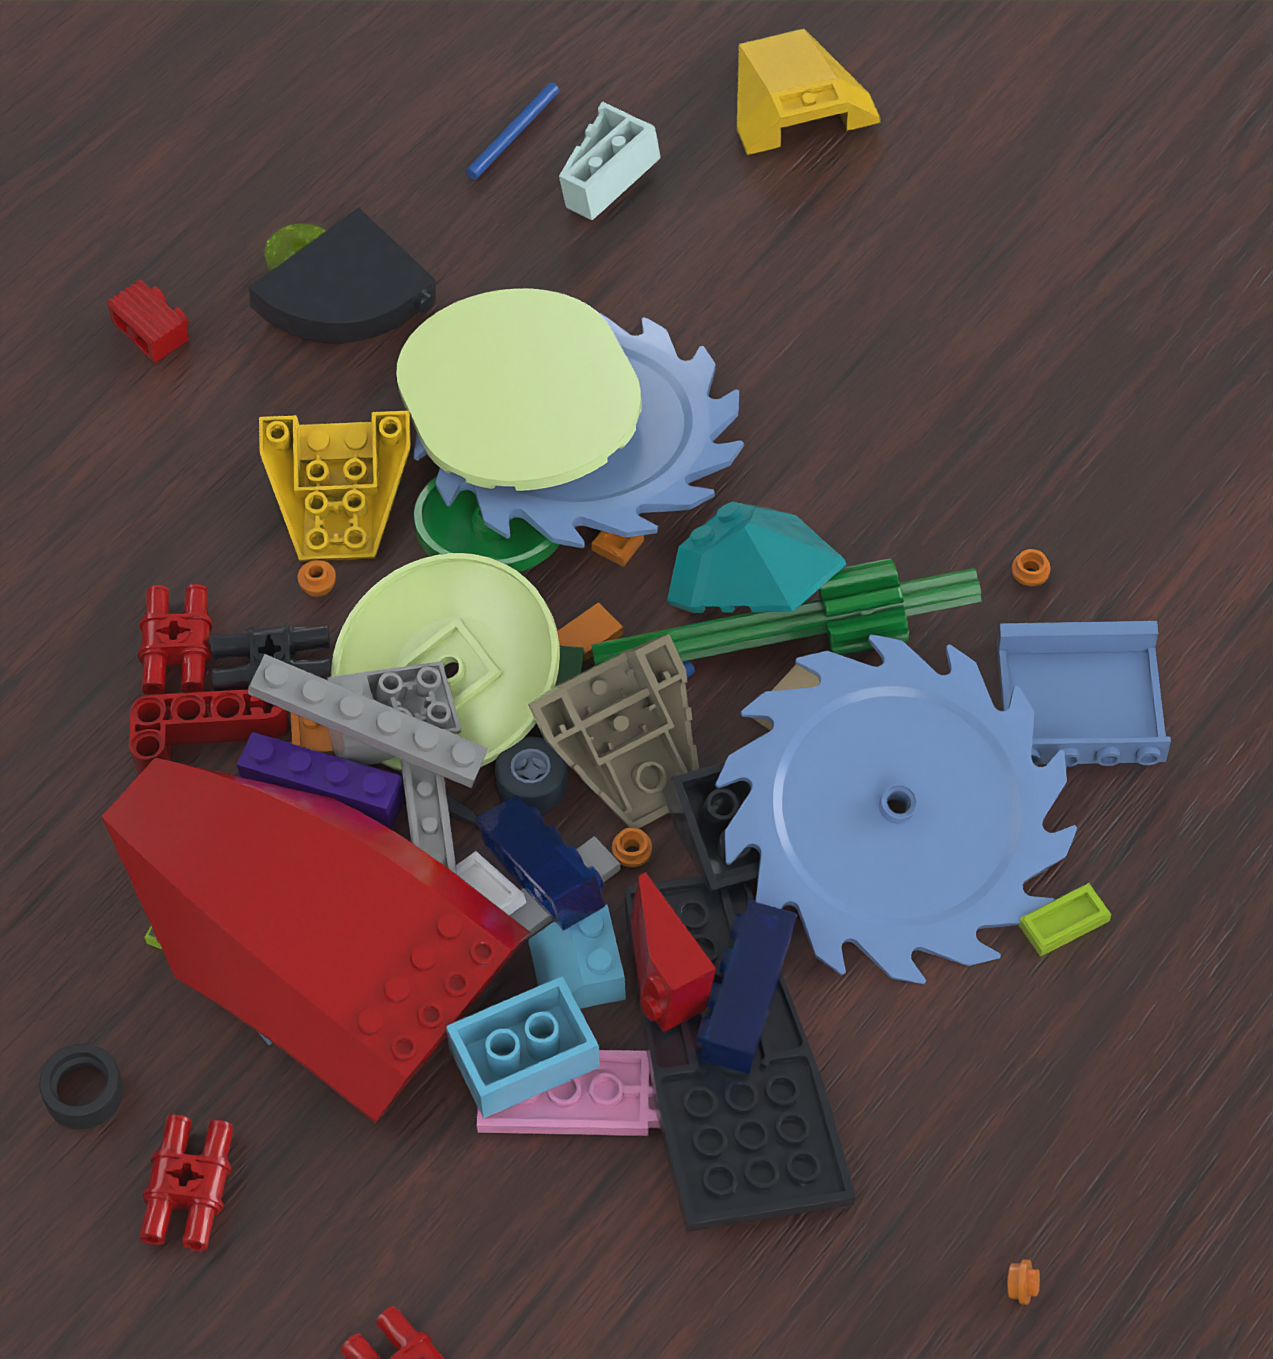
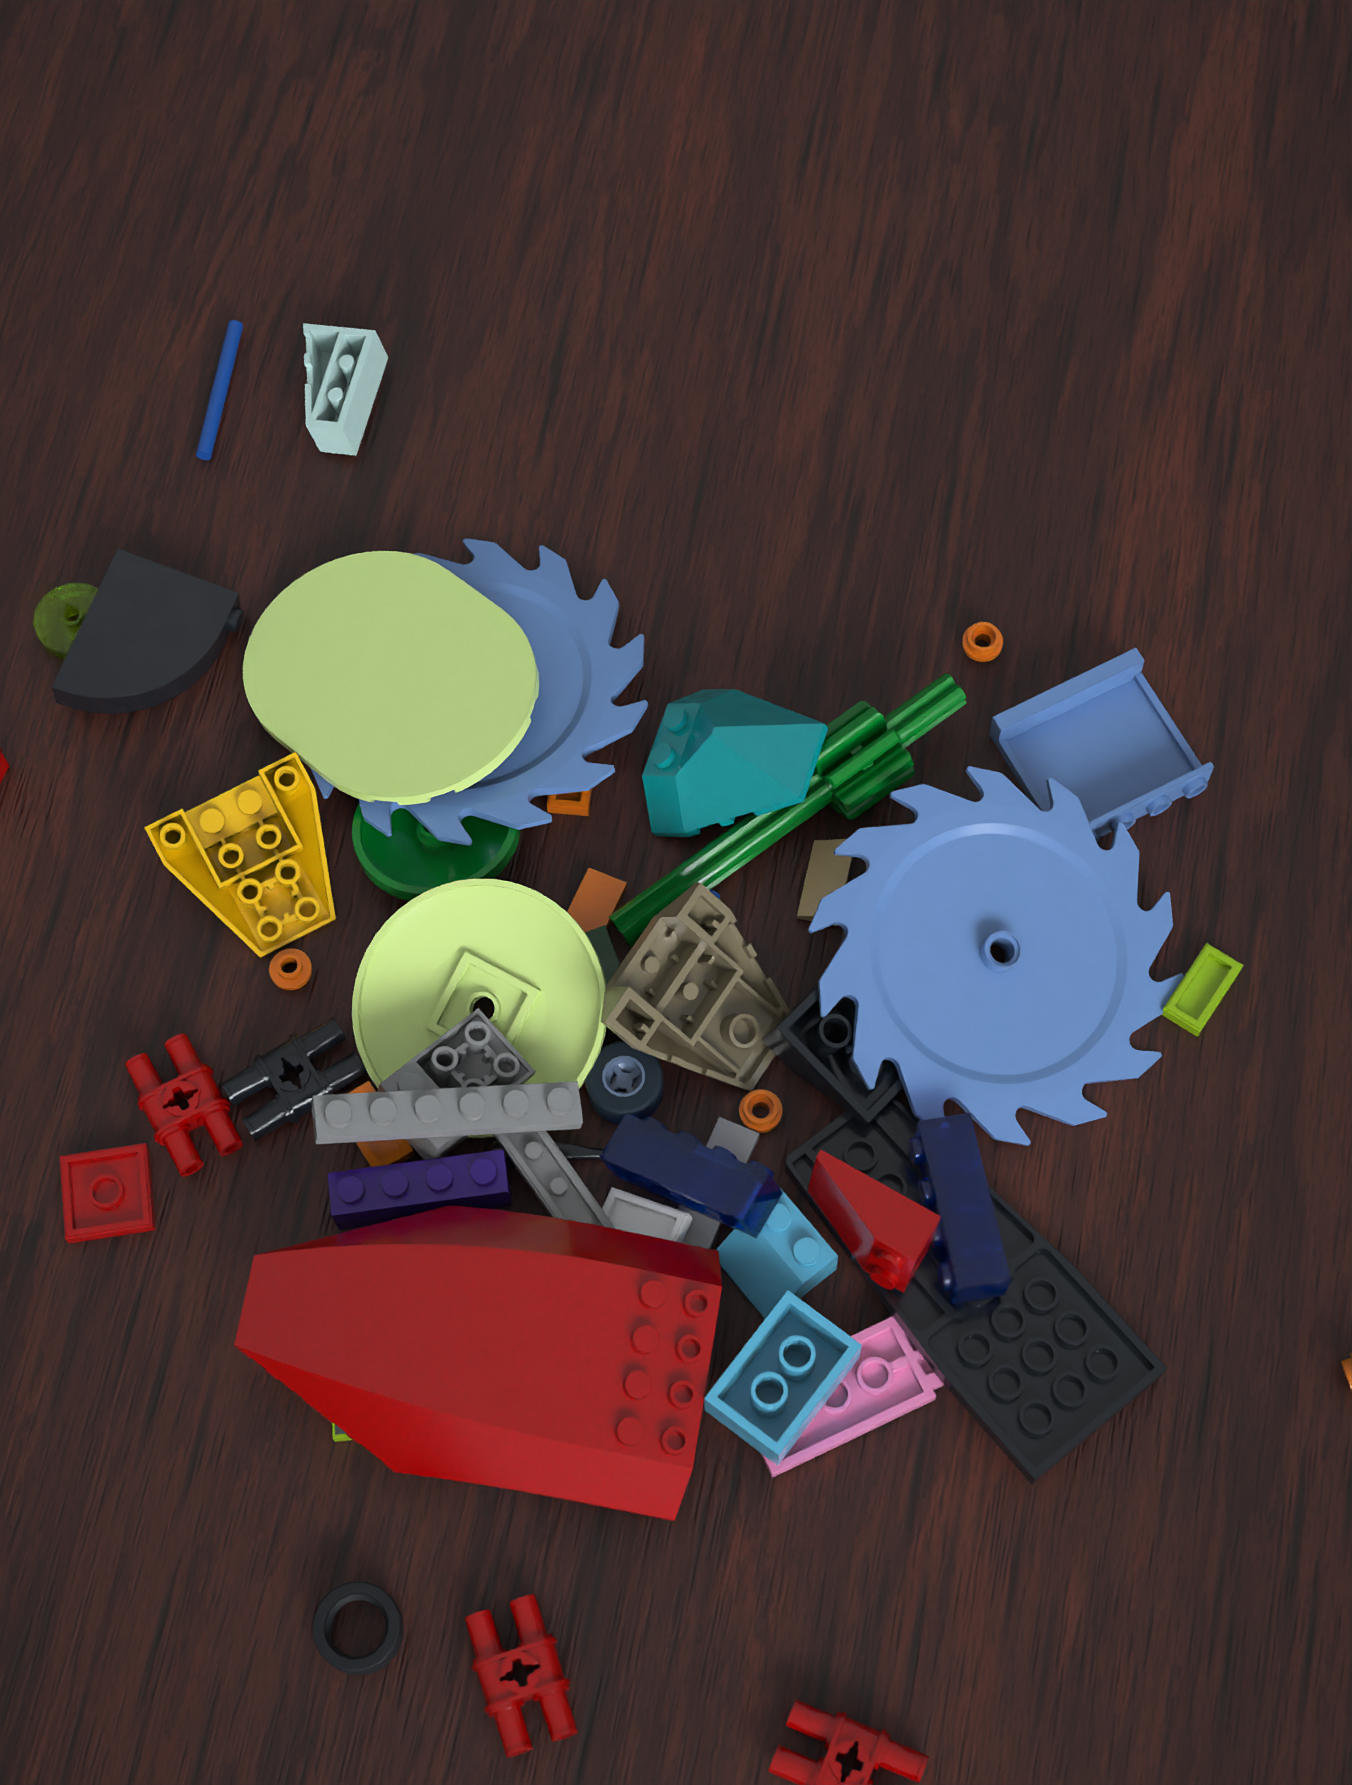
camera: 25 degrees left, 10 degrees up
red beam [129,689,289,775] -> none
yellow wedge [737,29,880,155] -> none
none -> red tile [59,1143,156,1243]

